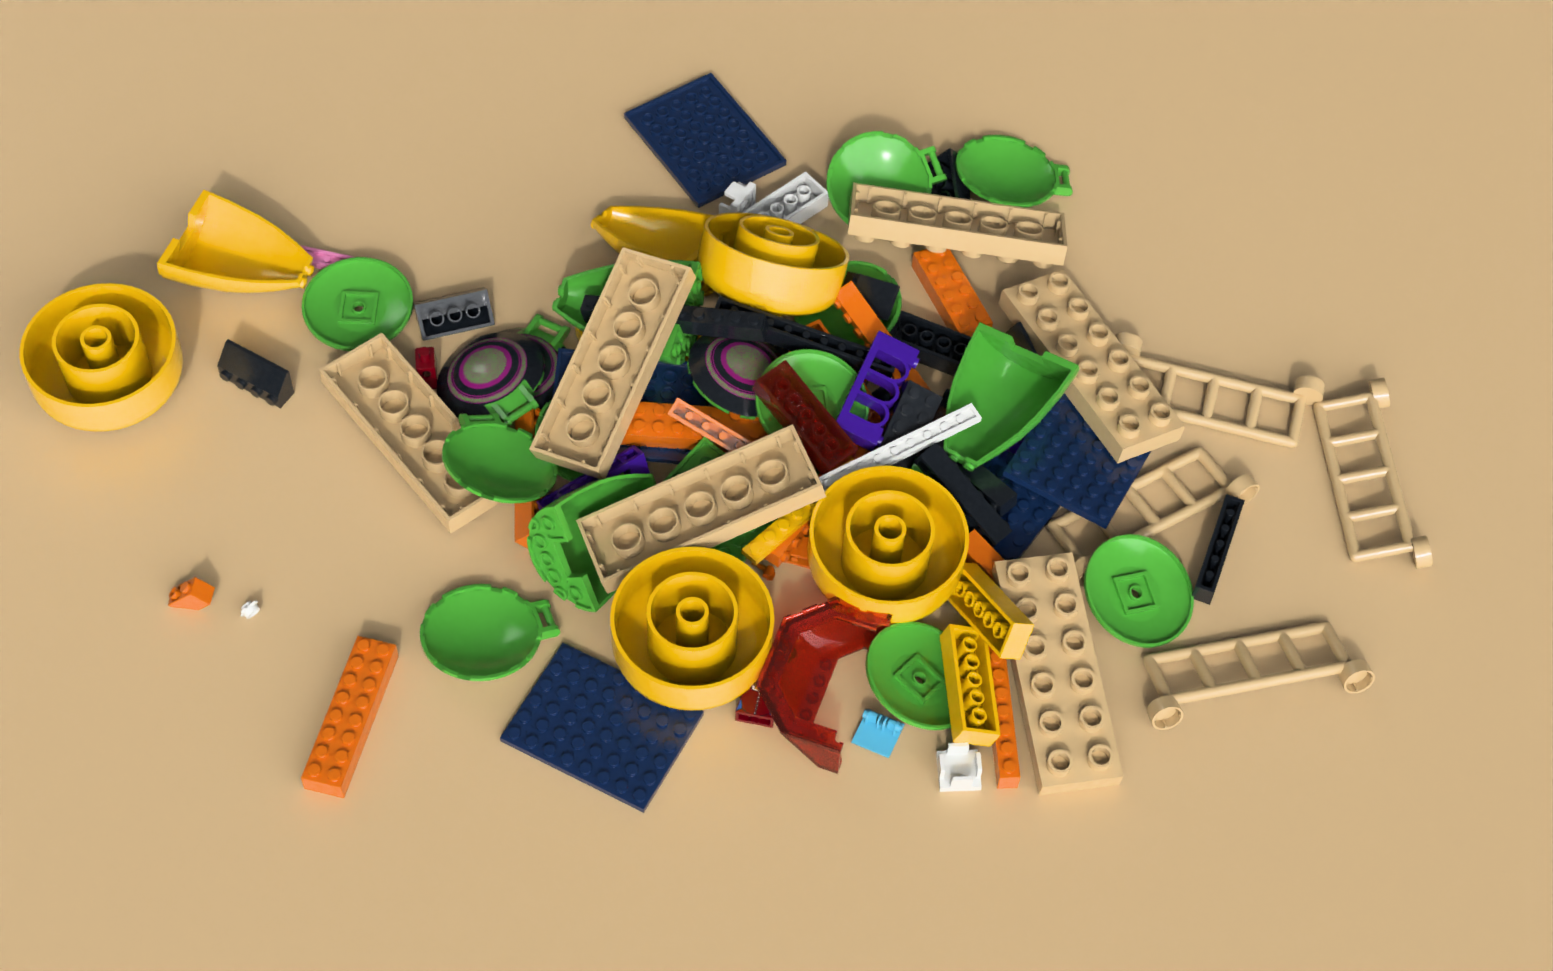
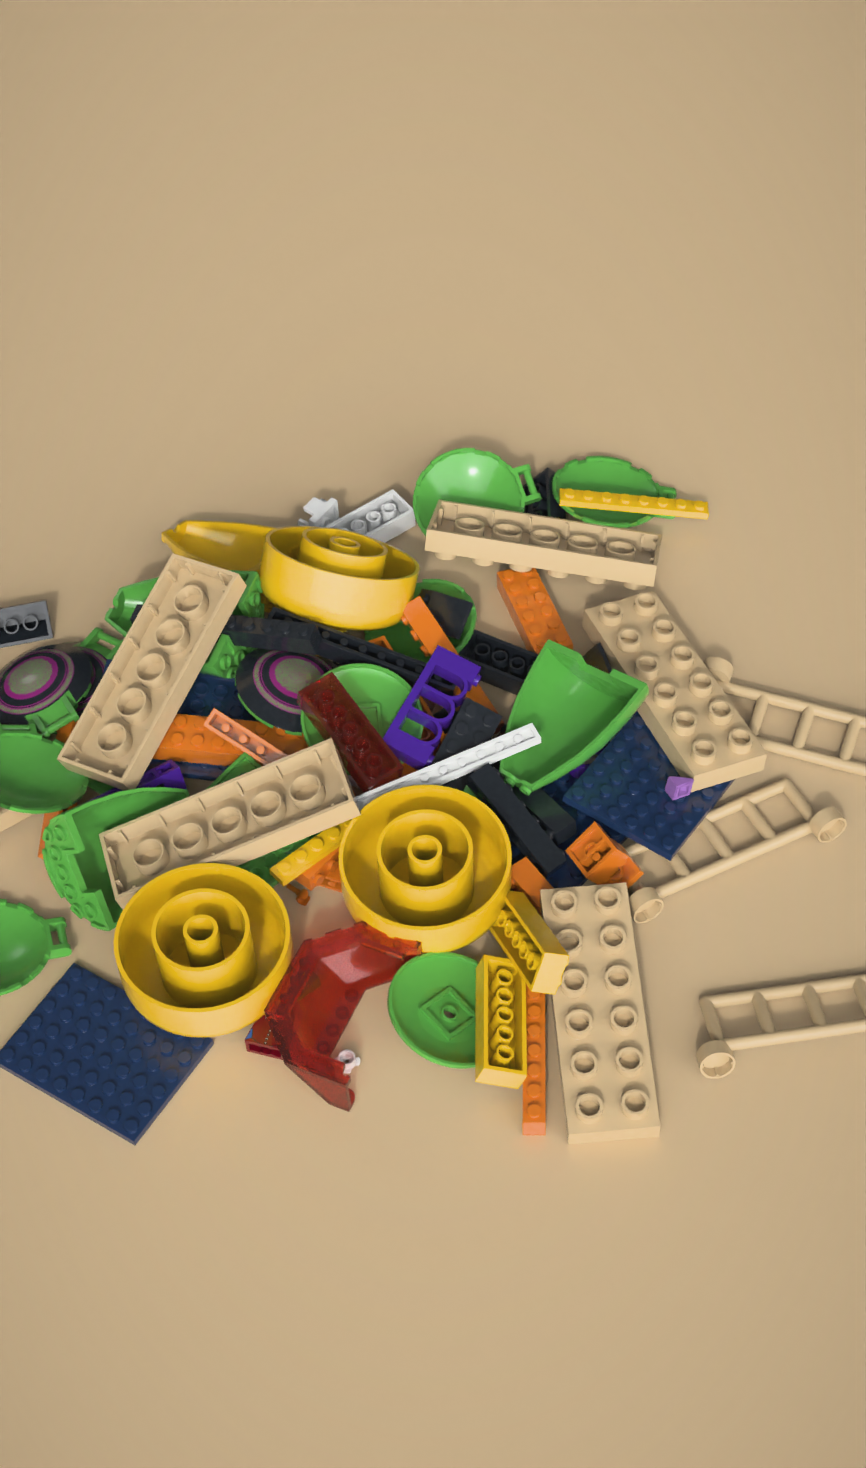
camera: 10 degrees right, 5 degrees down
dark blue plate [624,73,787,208] -> none
medium azure hinge [851,709,905,758] -> none
white panel [936,742,982,792] -> none
bright green dish [1084,534,1194,648] -> none
black brick [1192,494,1245,605] -> none
none -> white plate [334,1049,361,1074]
none -> yellow plate [559,488,709,519]
none -> orange bracket [565,821,644,890]
none -> medium lavender slope [665,776,694,800]

